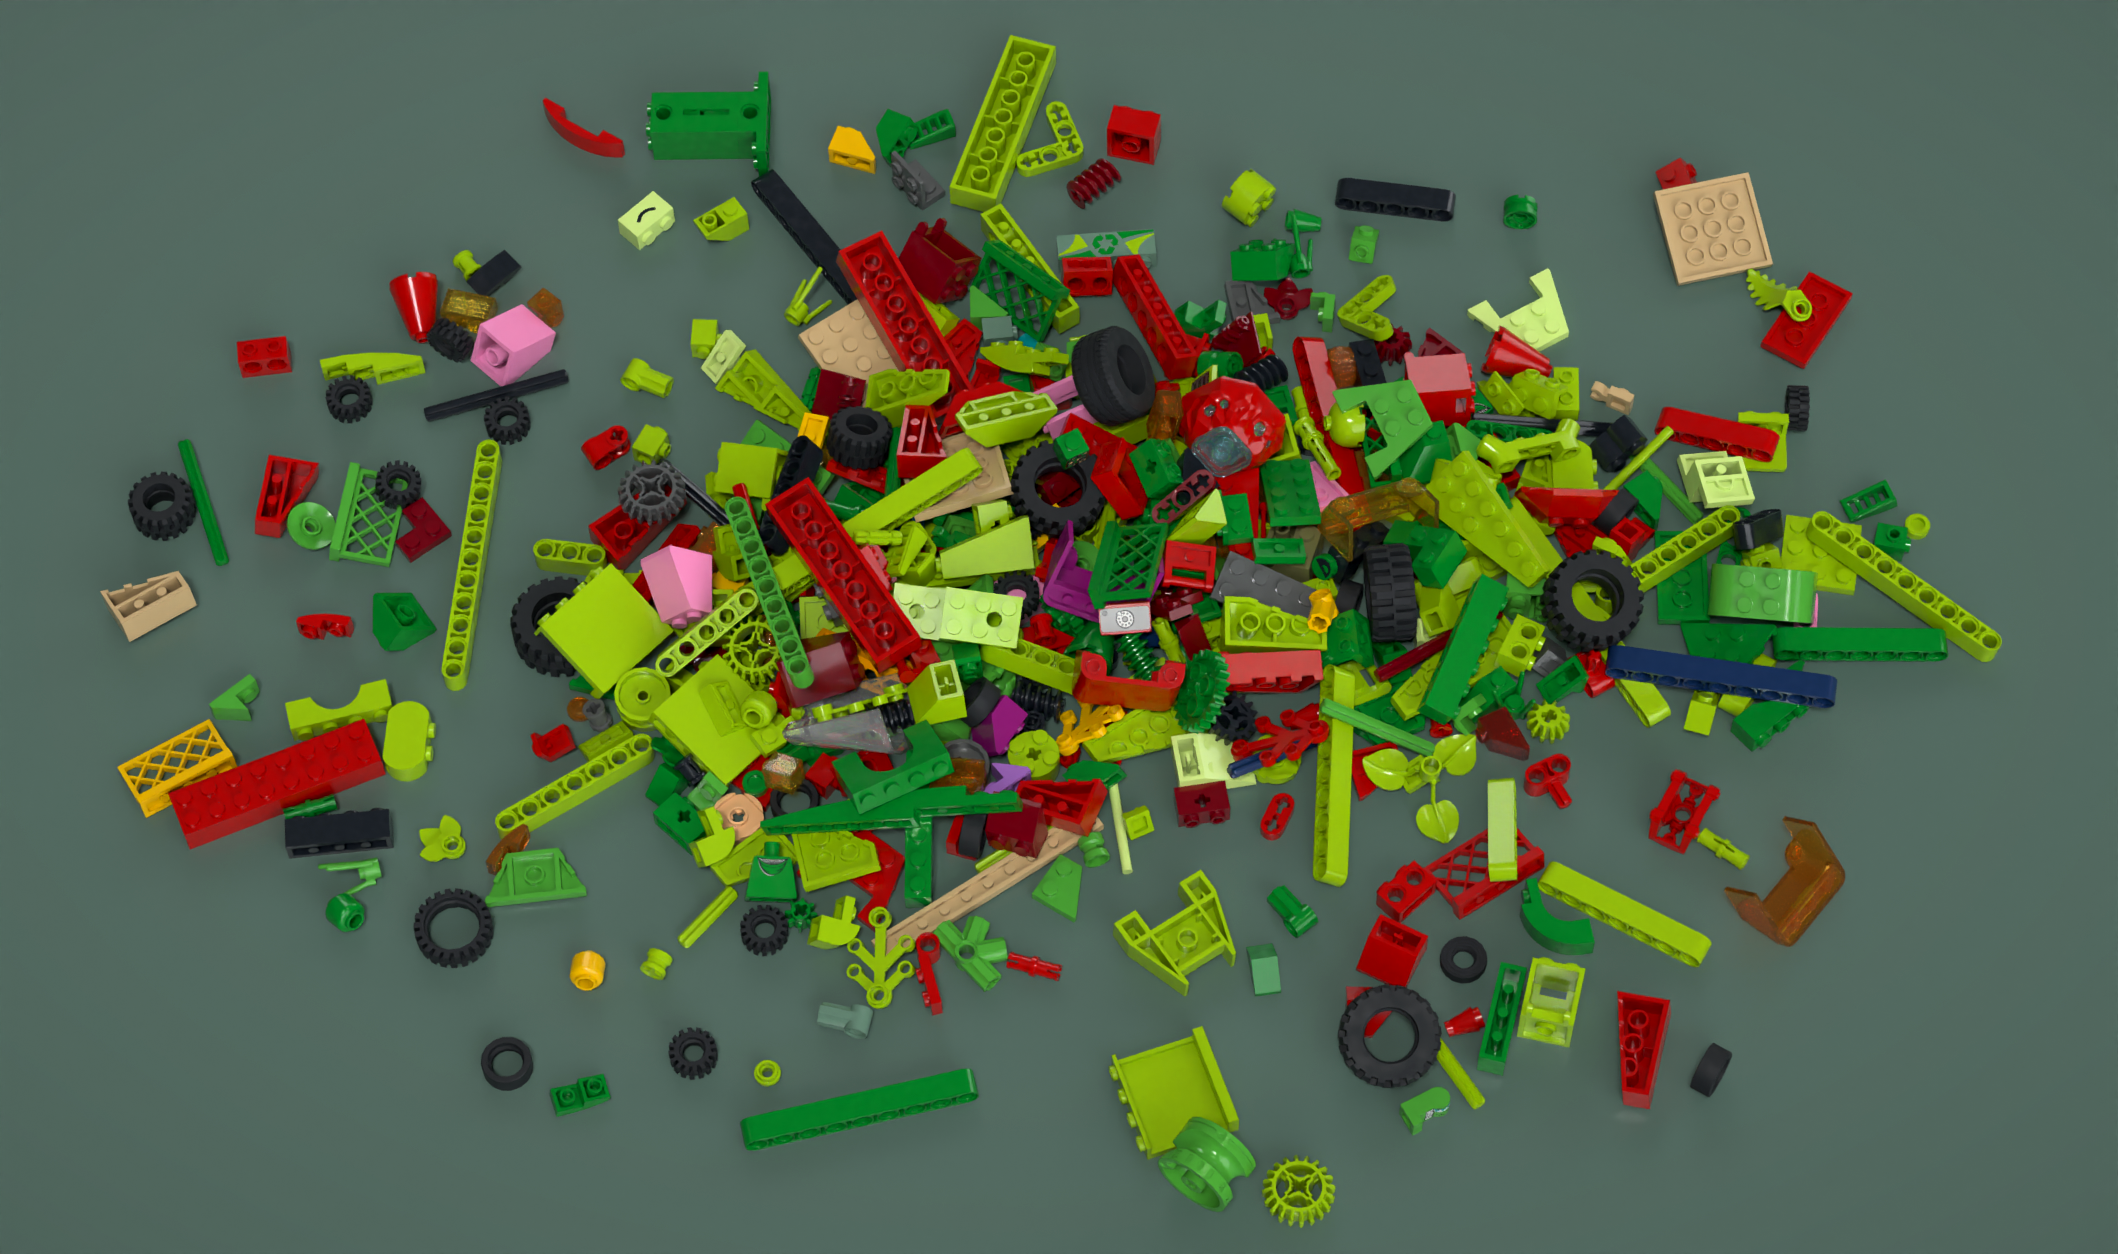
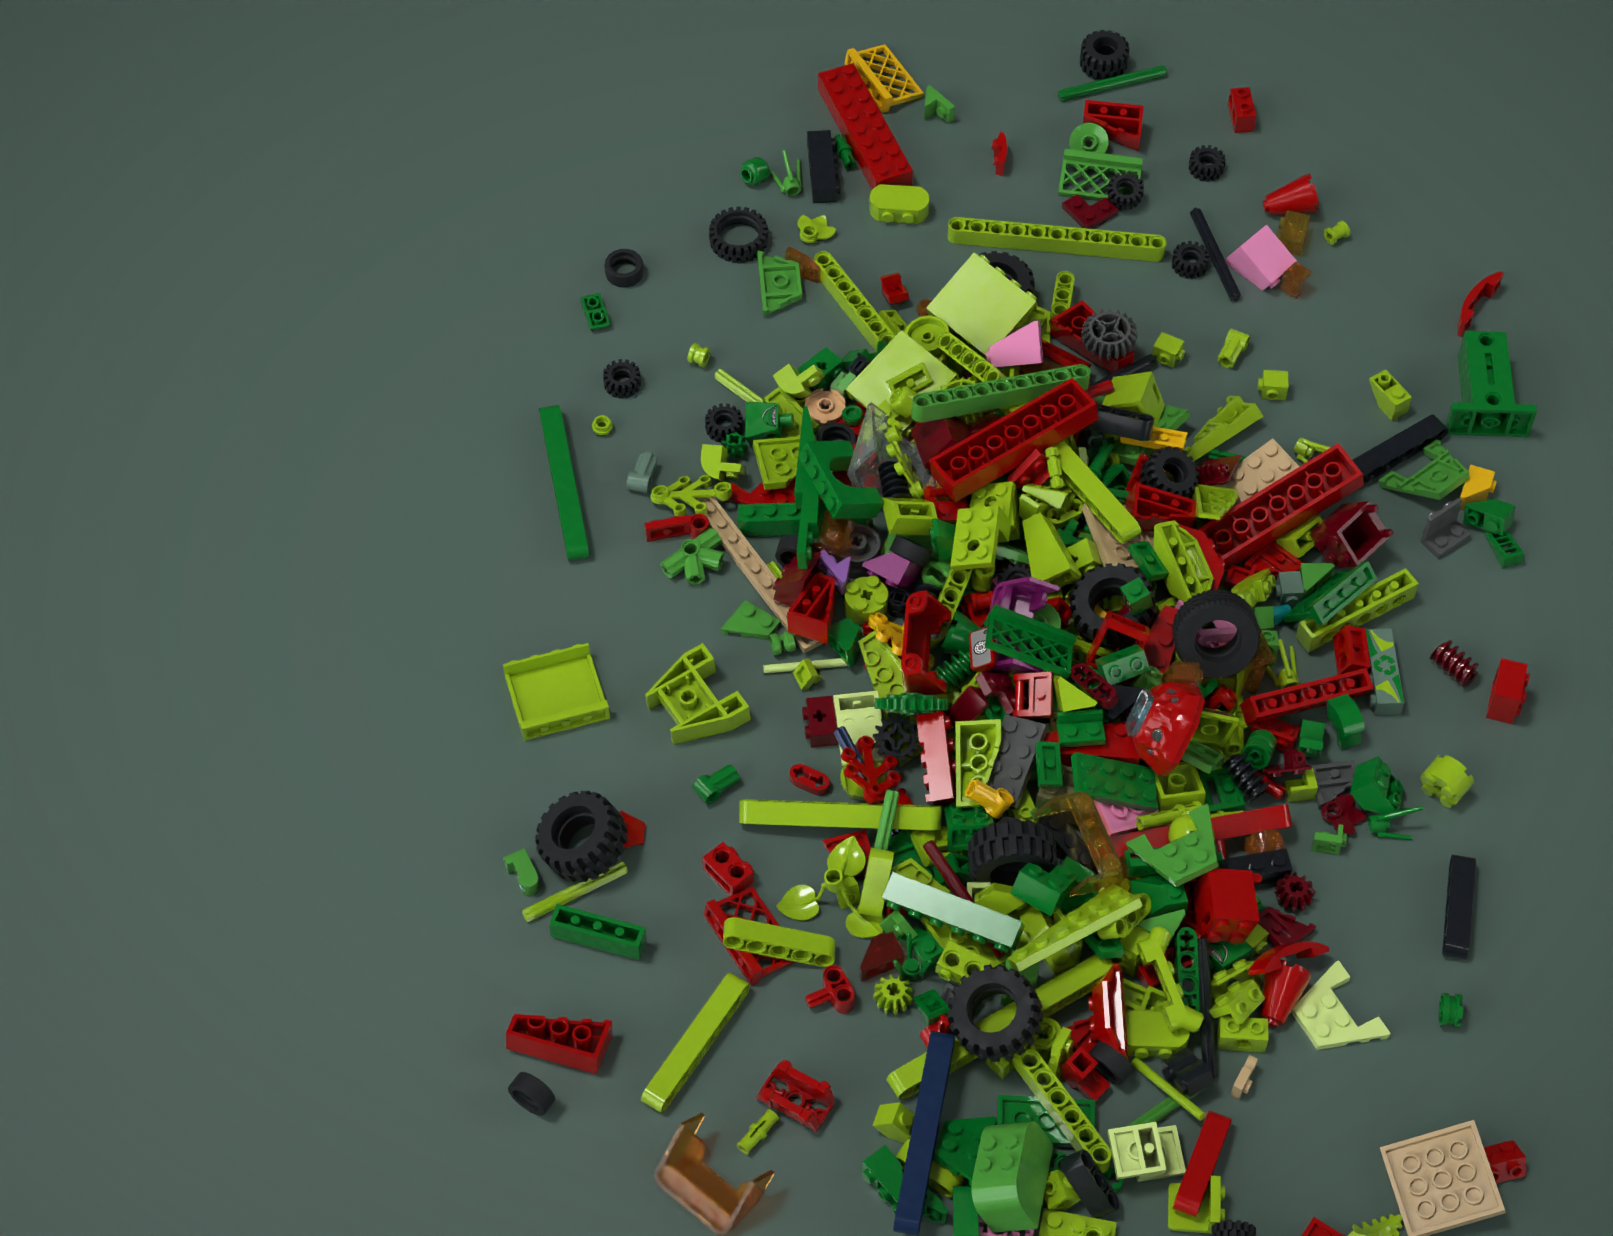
camera: 90 degrees right, 5 degrees down
tan wedge [100,571,197,642] -> none
lime arch [285,679,393,741] -> none
lime slope [320,353,426,385] -> none
green slope [372,593,437,651] -> none
black tyre [426,318,474,362] -> none
black slope [466,250,522,300] -> none
yellow head [569,950,605,991] -> none
red piece [581,425,631,470] -> none
dark grey bush [582,699,612,732] -> none
yellowish green brick [618,191,675,250] -> none
yellowish green slope [701,330,746,384] -> none
clear yellow brick [762,751,805,795] -> none
lime brick [949,35,1056,212] -> none
red pin [1006,952,1062,981] -> none
lime beam [1016,101,1084,177] -> none
bright green piece [1158,1117,1256,1212] -> none
slope [1246,943,1281,997] -> none
lime gear [1262,1155,1335,1228] -> none
green cone [1285,209,1322,233] -> none
lime beam [1337,275,1396,341] -> none
bright green bracket [1349,225,1379,264] -> none
red slope [1356,914,1428,988] -> none
black tyre [1440,936,1487,984] -> none
red cone [1444,1007,1485,1037] -> none
lime container [1517,957,1585,1048] -> none
green arch [1520,878,1595,955] -> none
green slope [1623,470,1663,531] -> none
none -> lime beam [858,847,894,918]
none -> green plate [1128,541,1169,581]
none -> red slope [1248,941,1329,975]
none -> green brick [1327,694,1365,750]
none -> bright green wing [1378,439,1470,500]

